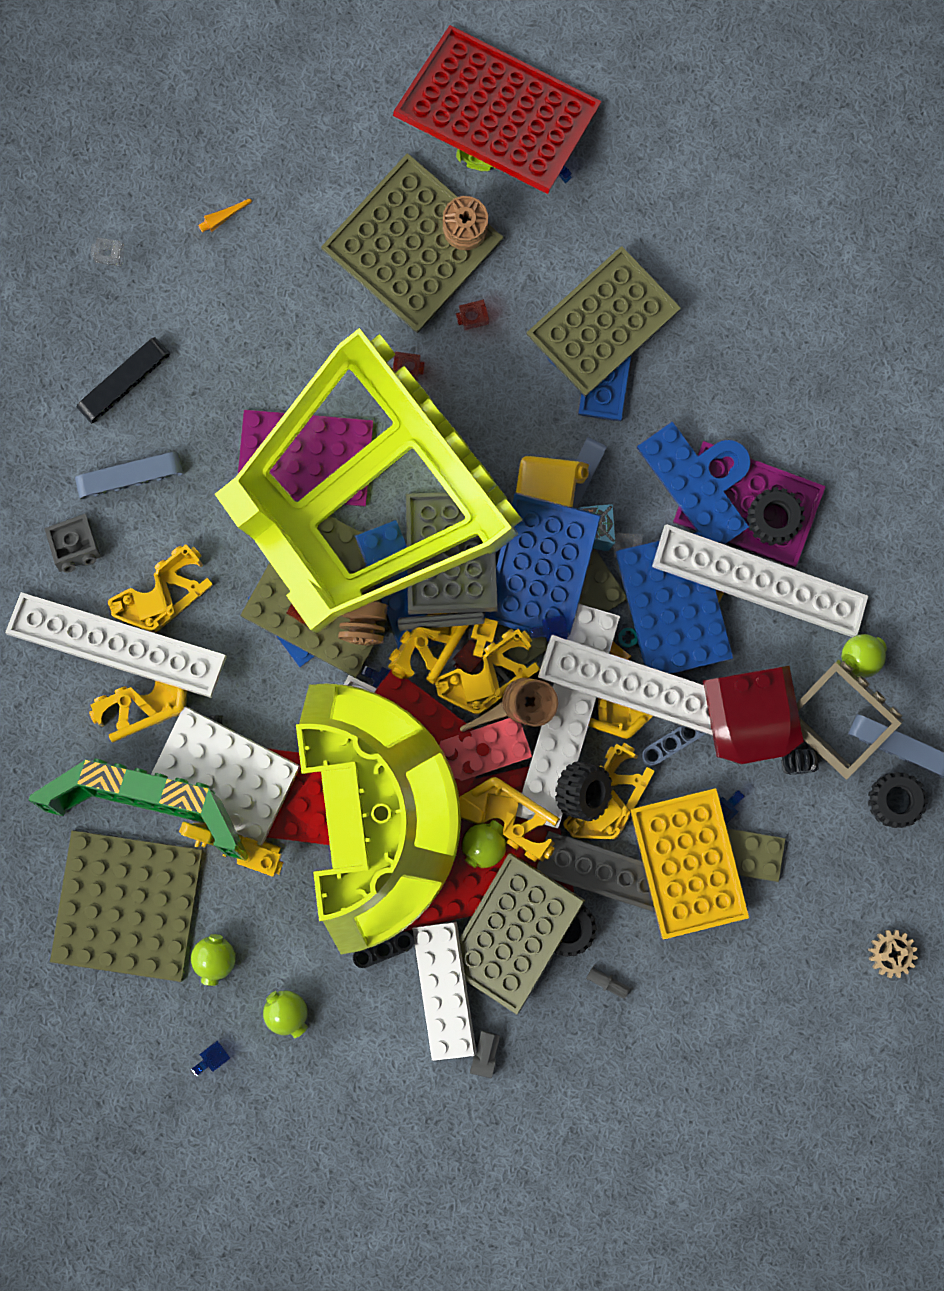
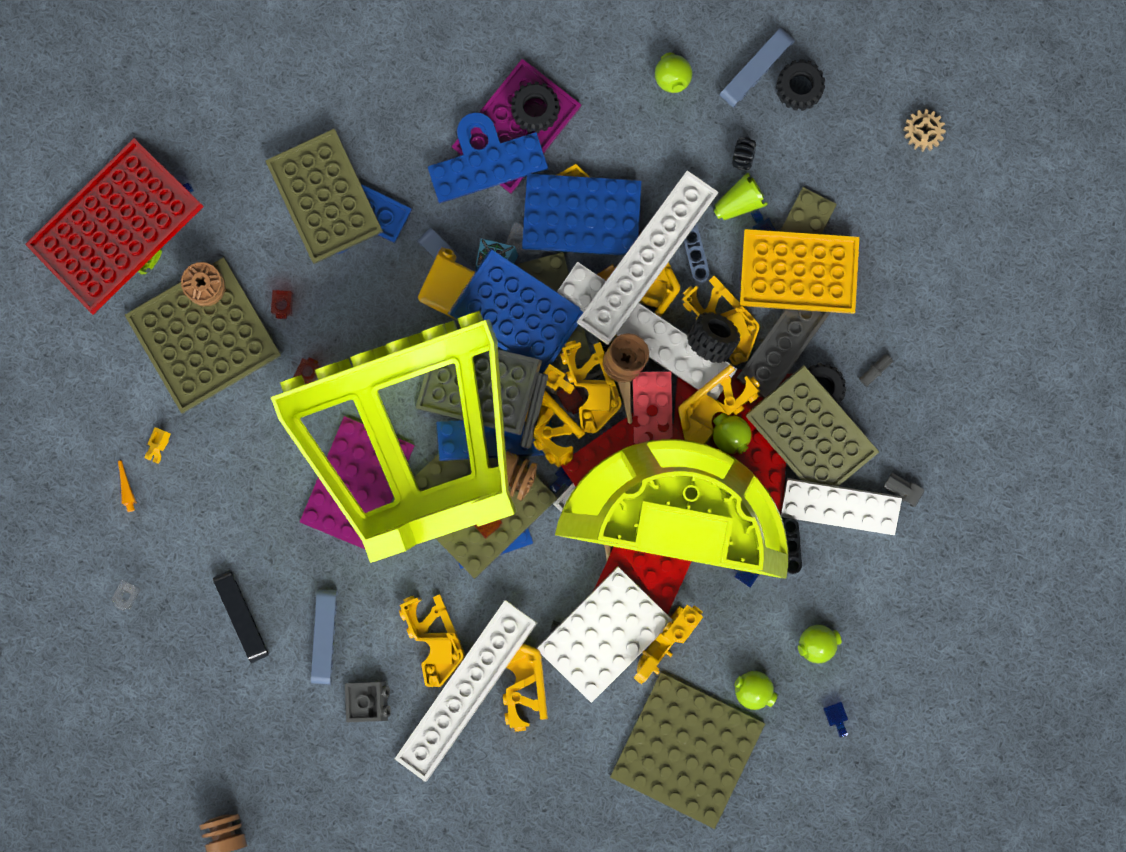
camera: 65 degrees left, 0 degrees up
green slope [29,758,248,861] -> none
clear blue plate [529,614,570,642] -> none
teal bush [618,628,638,648] -> none
white plate [652,524,868,637] -> none
dark red wedge [703,665,804,764] -> none
dark tan window [797,660,904,780] -> none
none -> yellow plate [145,427,171,464]
none -> lime cone [713,172,768,220]

